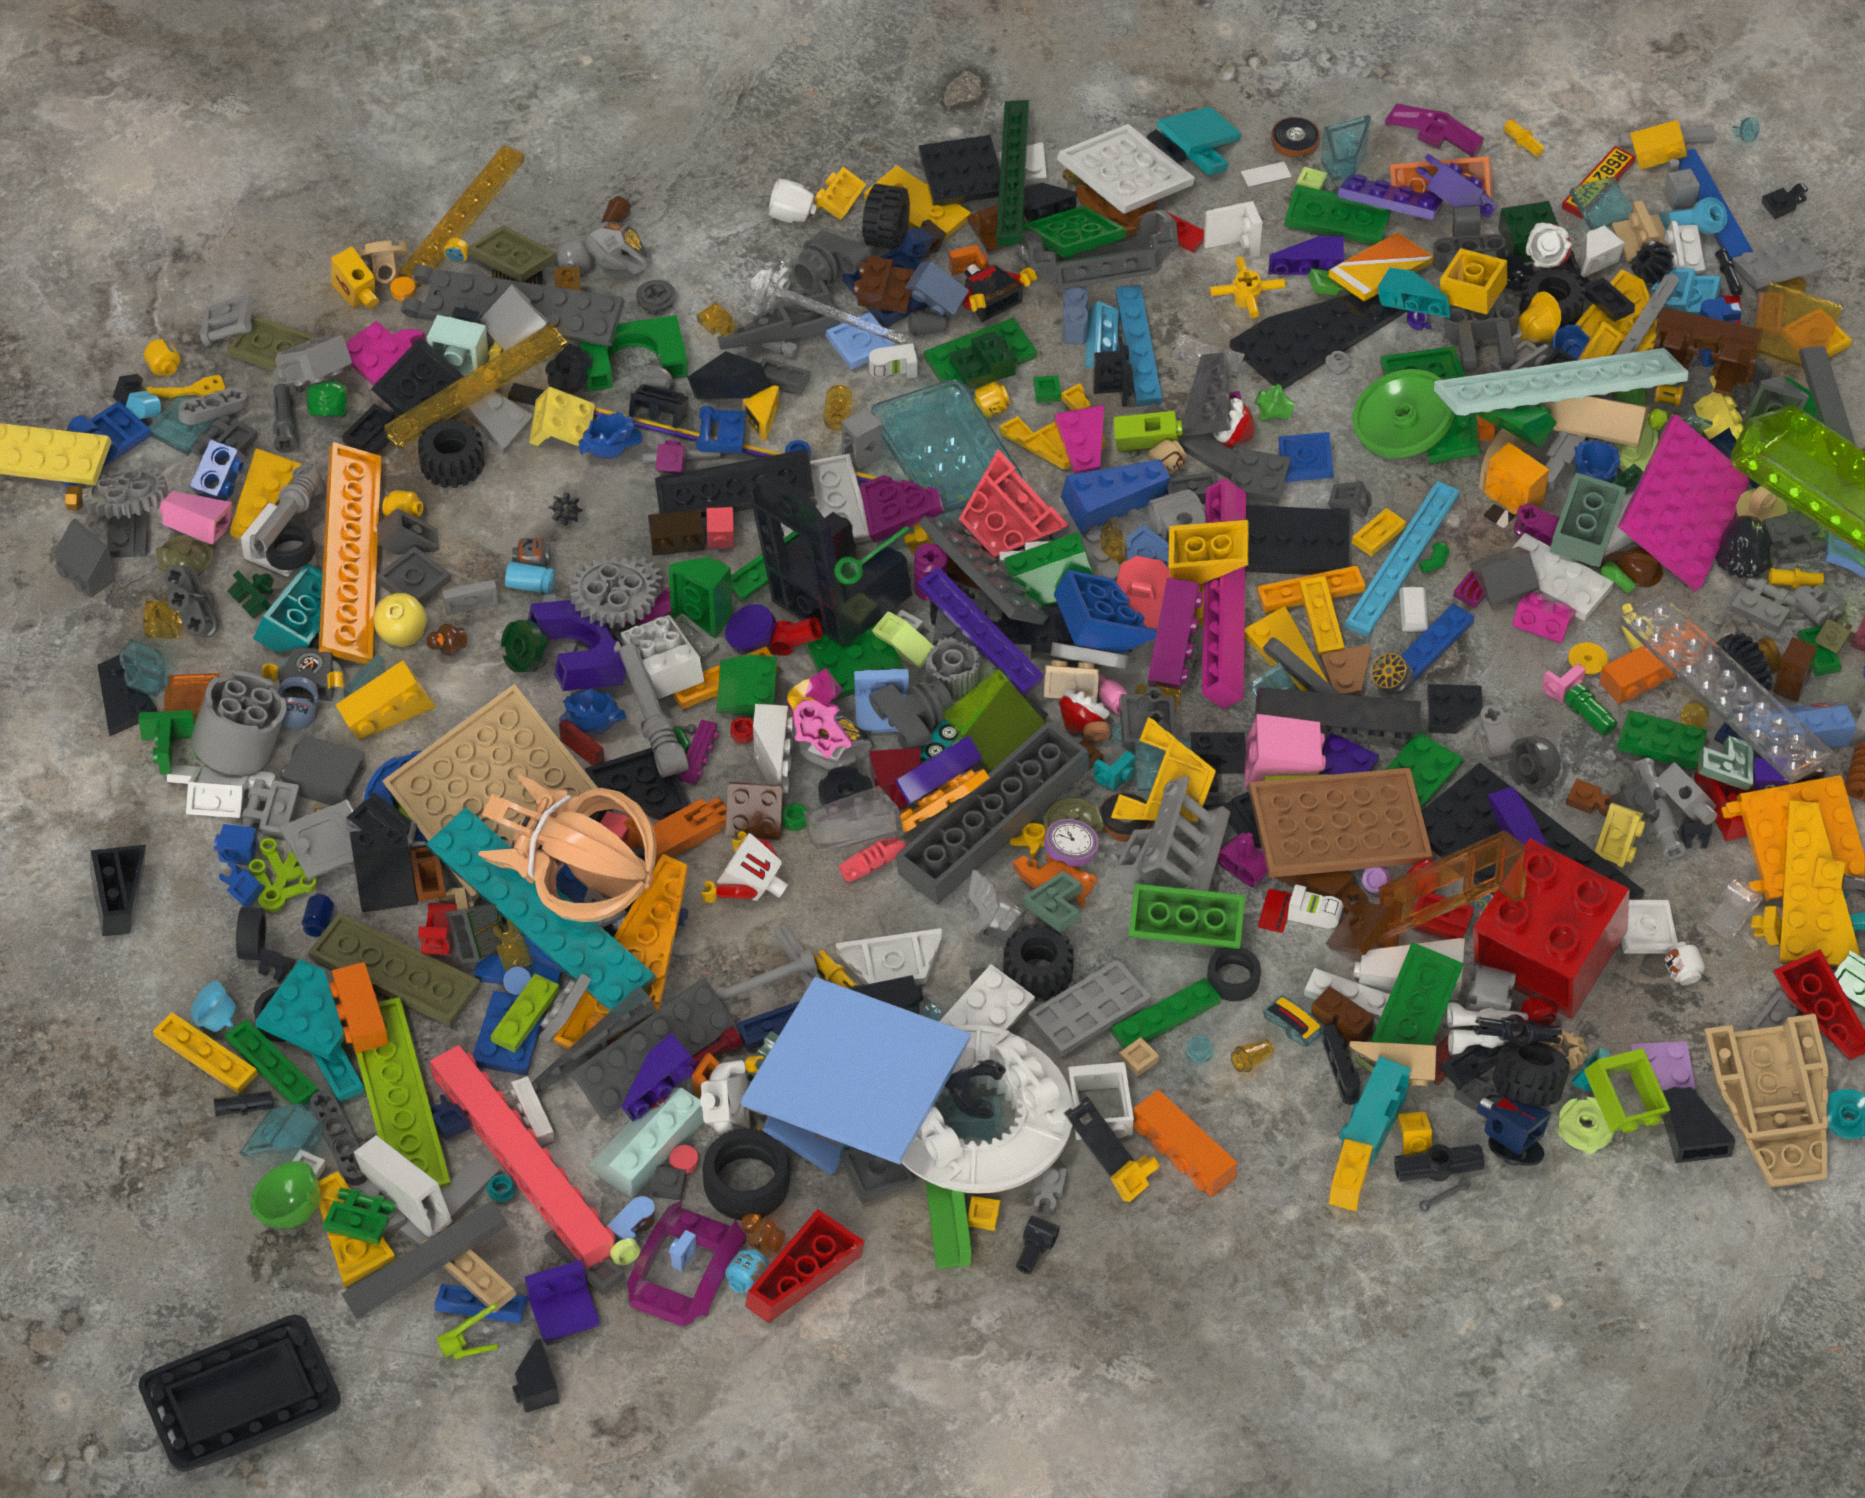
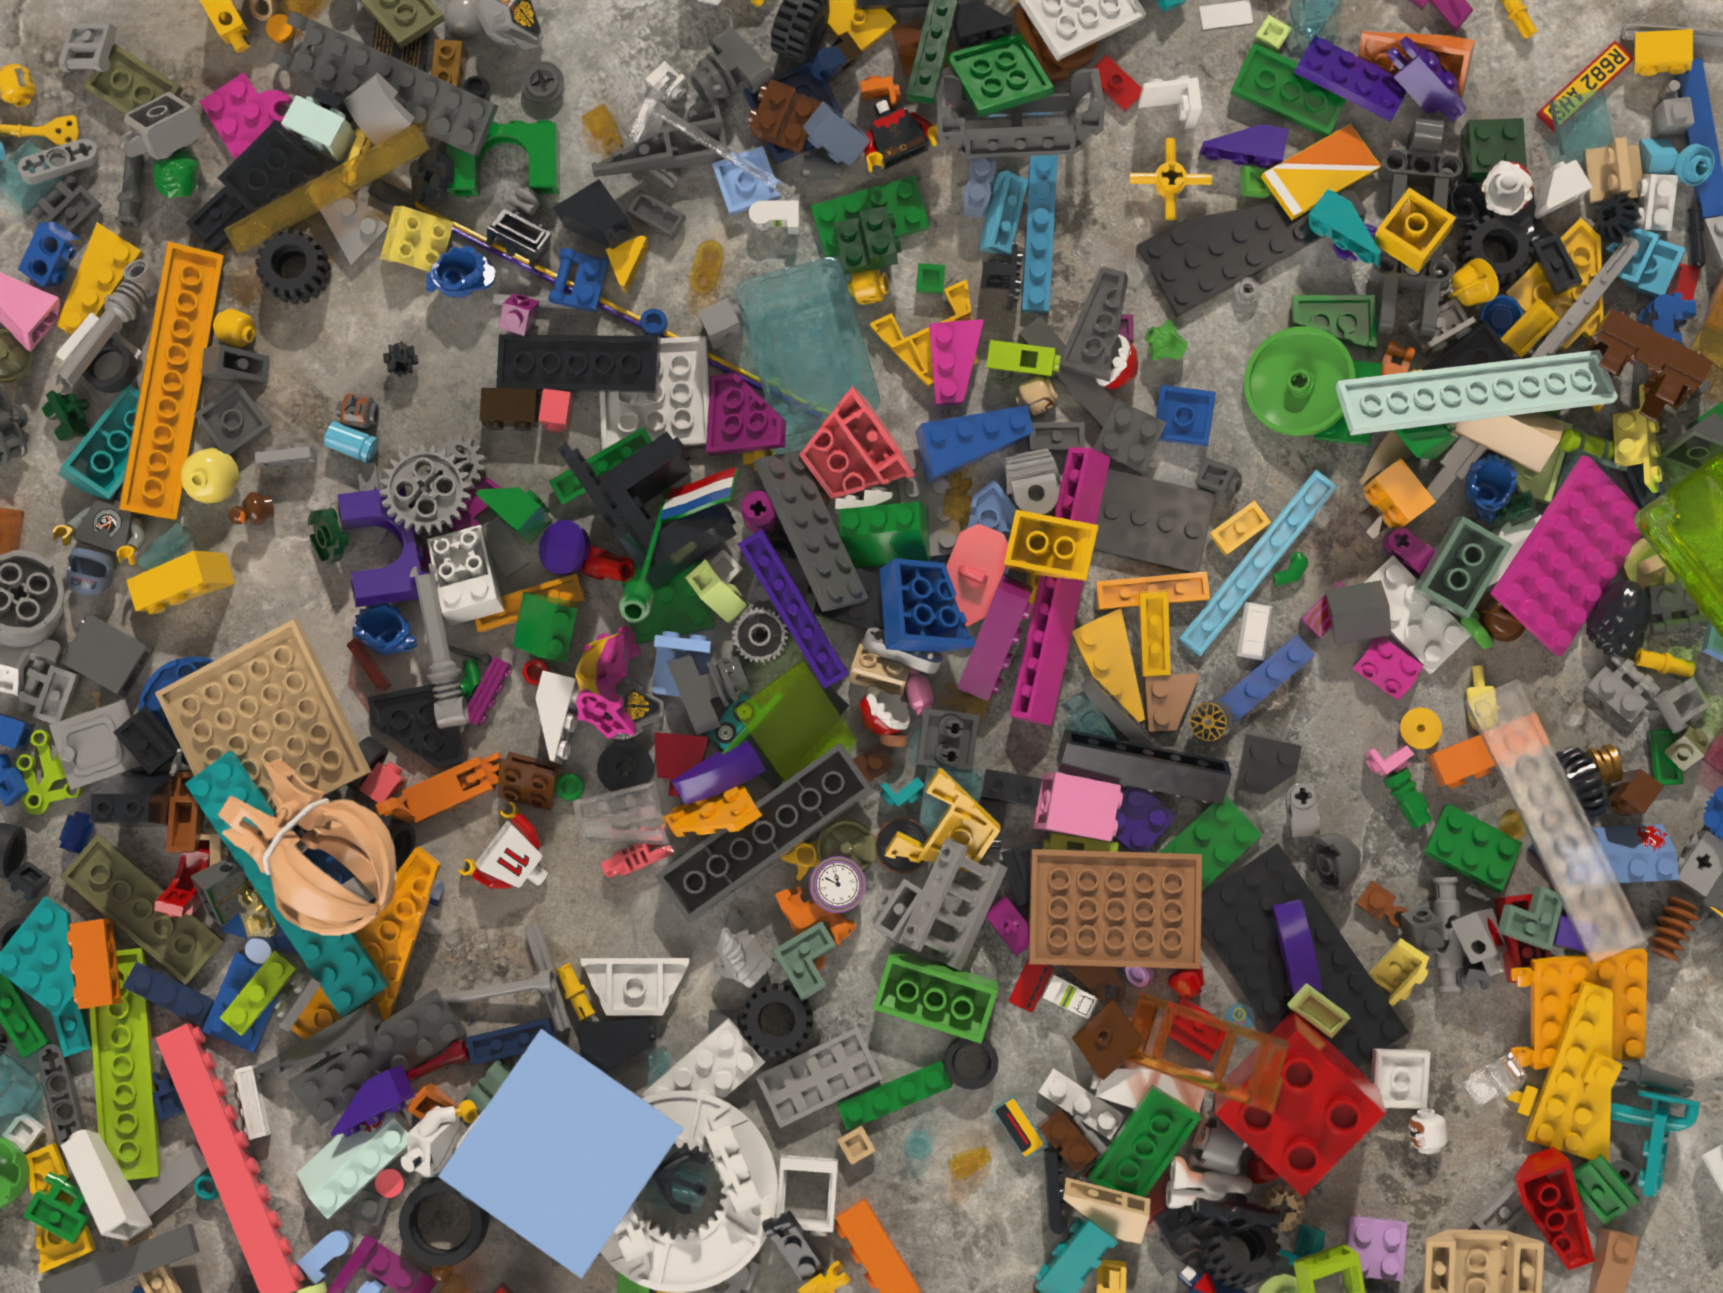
camera: 15 degrees right, 30 degrees up
none -> dark blue plate [122,962,214,1025]

